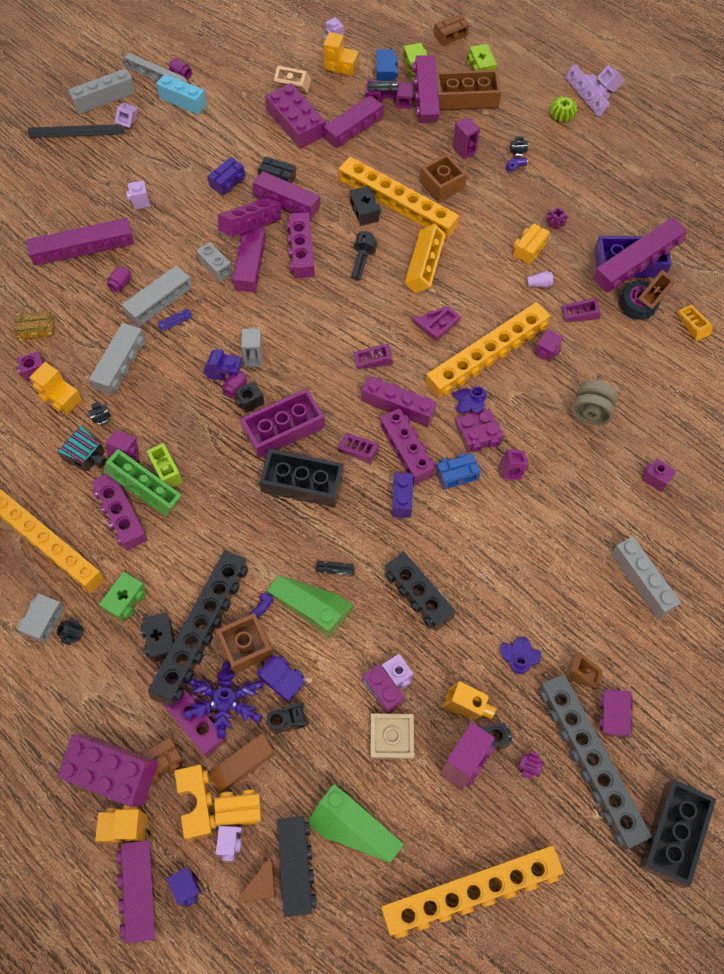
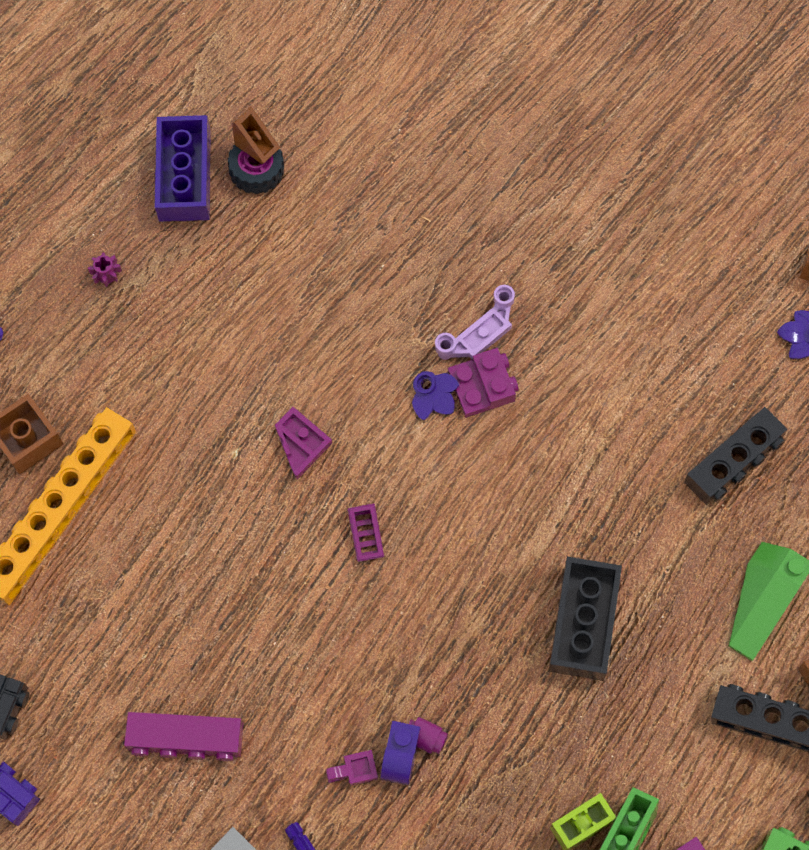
camera: 90 degrees left, 5 degrees up
light grey brick [196,242,233,282] -> none
magenta brick [218,197,281,237] -> none
black brick [234,381,265,413] -> none
magenta brick [240,388,325,459] -> none
light grey brick [241,328,264,367] -> none
dark purple arm [249,592,273,619] -> none
magenta brick [253,172,321,220] -> none
magenta brick [286,212,315,278] -> none
black axle [316,561,355,576] -> none
magenta slope [337,433,379,465] -> none
black brick [349,186,381,226] -> none
black piece [351,231,378,281] -> none
magenta brick [361,376,437,427] -> none
magenta brick [380,408,436,485] -> none
dark purple brick [392,473,413,518] -> none
light orange brick [404,224,446,293] -> none
light orange brick [425,302,551,398] -> none
blue brick [436,453,481,490] -> none
magenta brick [499,449,529,480] -> none
light orange brick [513,224,550,264] -> none
lavender cone [527,271,553,288] -> none
magenta brick [534,329,563,362] -> none
magenta slope [562,298,601,322] -> none
dark tan wheel [572,380,619,425] -> none
magenta brick [593,217,687,293] -> none
light grey brick [611,536,681,619] -> none
magenta brick [642,458,676,492] -> none
light orange slope [676,305,713,341] -> none
none -> magenta plate [326,750,378,786]
none -> lavender plate [435,285,515,360]

